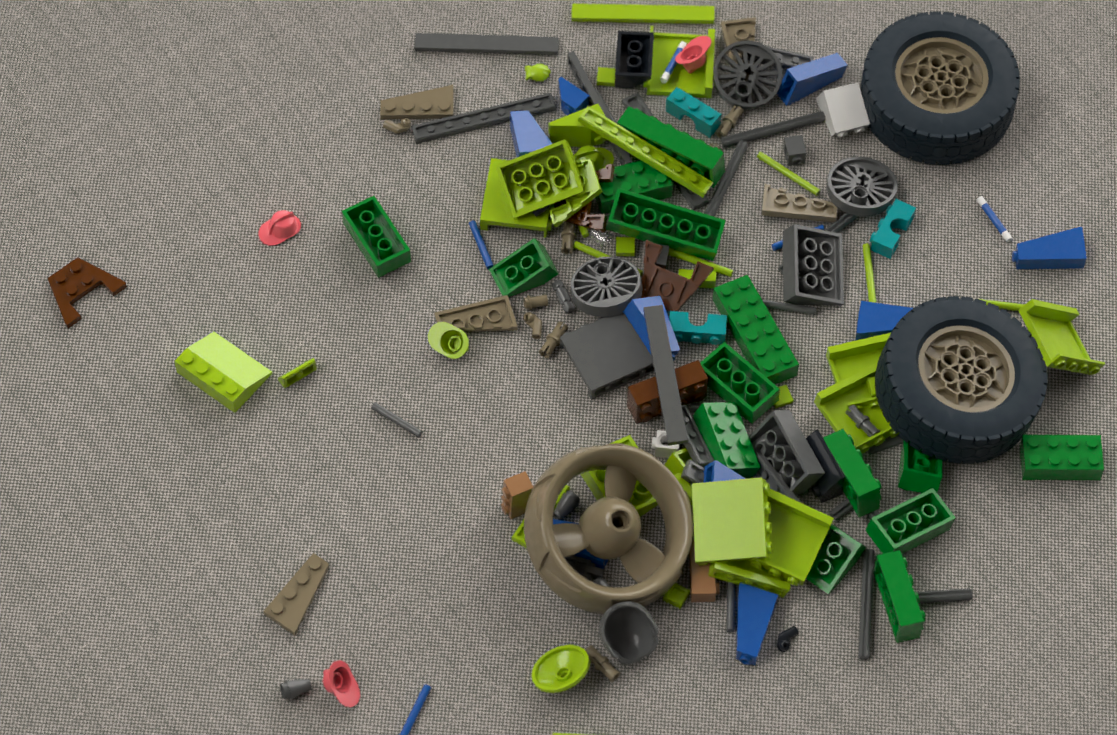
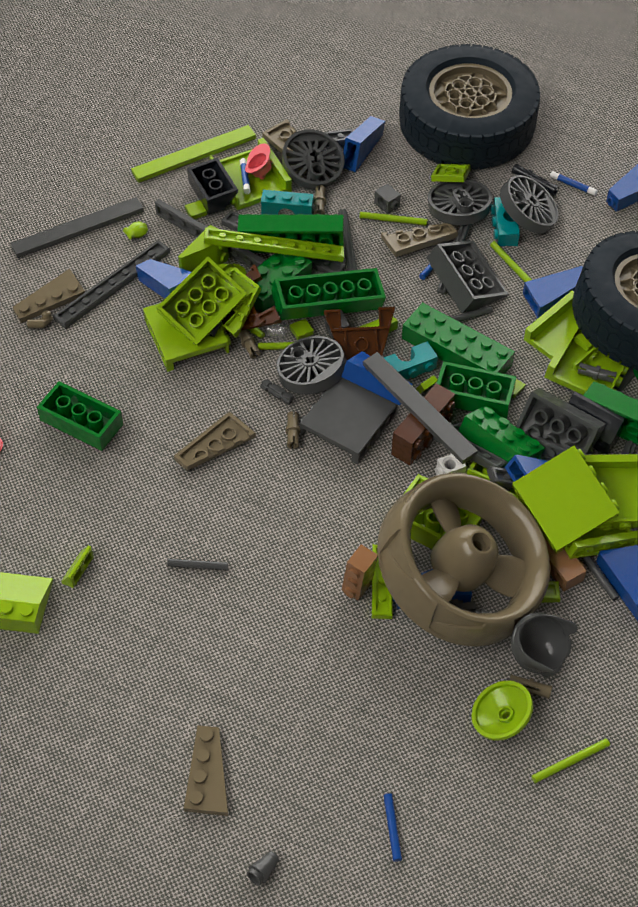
camera: 30 degrees left, 5 degrees down
coral piece [323,660,360,707] -> none
lime piece [428,322,469,359] -> none
blue bar [469,220,494,270] -> none
green slope [489,238,559,297] -> none
dark tan pin [523,294,548,310] -> none
dark tan arm [523,312,542,339] -> none
blue slope [559,77,589,115] -> none
lime bar [669,248,733,277] -> none
dark grey axle [721,111,825,148] -> none
white slope [816,82,870,138] -> none
none -> lime tile [416,375,438,394]
none -> lime tile [431,164,470,182]
none -> dark grey piece [500,175,559,234]
none -> black pin [511,163,559,196]

